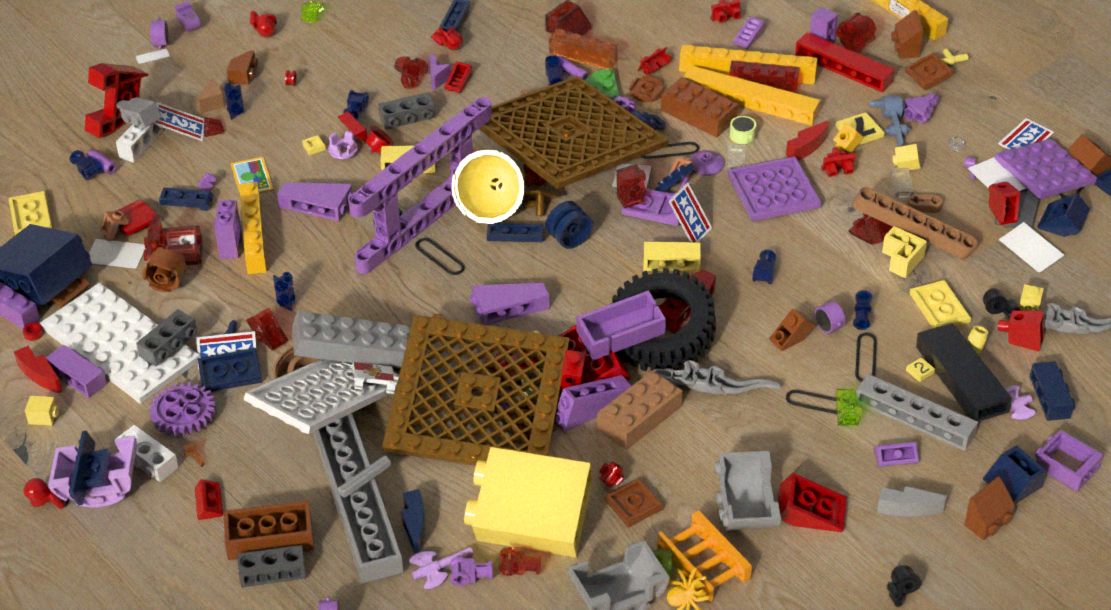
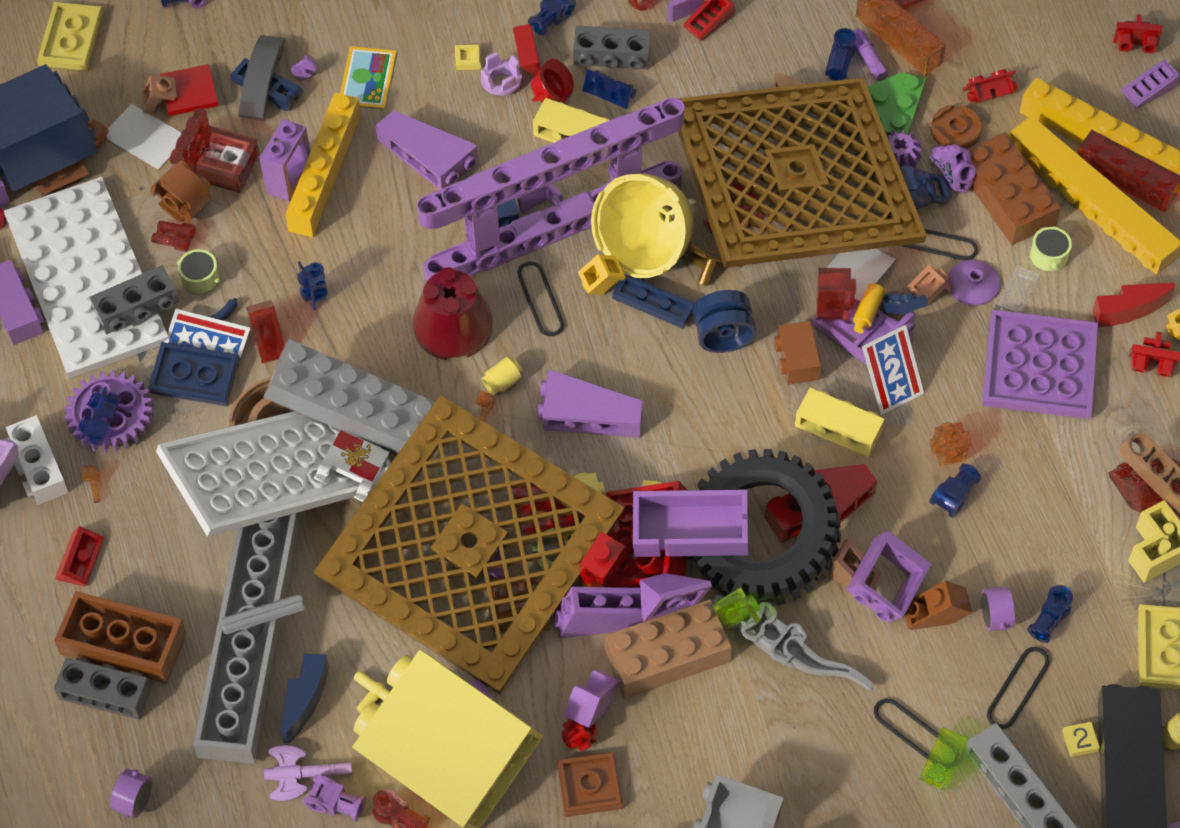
camera: 25 degrees right, 15 degrees up
none -> clear blue hinge [77,386,119,446]
none -> clear red piece [151,221,196,252]
none -> piece [177,249,220,294]
none -> dark grey slope [238,35,285,121]
none -> light yellow piece [354,671,390,713]
none -> dark red cone [413,267,493,360]
none -> light yellow brick [481,357,522,395]
none -> medium lavender bracket [517,184,563,213]
none -> medium lavender panel [563,669,620,728]
none -> yellow brick [578,254,626,295]
none -> clear blue hinge [582,69,637,109]
none -> medium lavender slope [640,573,712,622]
none -> clear neon green bracket [712,587,761,630]
none -> dark orange brick [774,321,821,384]
none -> medium nougat slope [830,539,881,589]
none -> medium lavender window [846,531,931,623]
none -> yellow cylinder [853,283,885,334]
none -> medium lavender rock [929,144,976,194]
none -> clear orange brick [930,422,972,466]

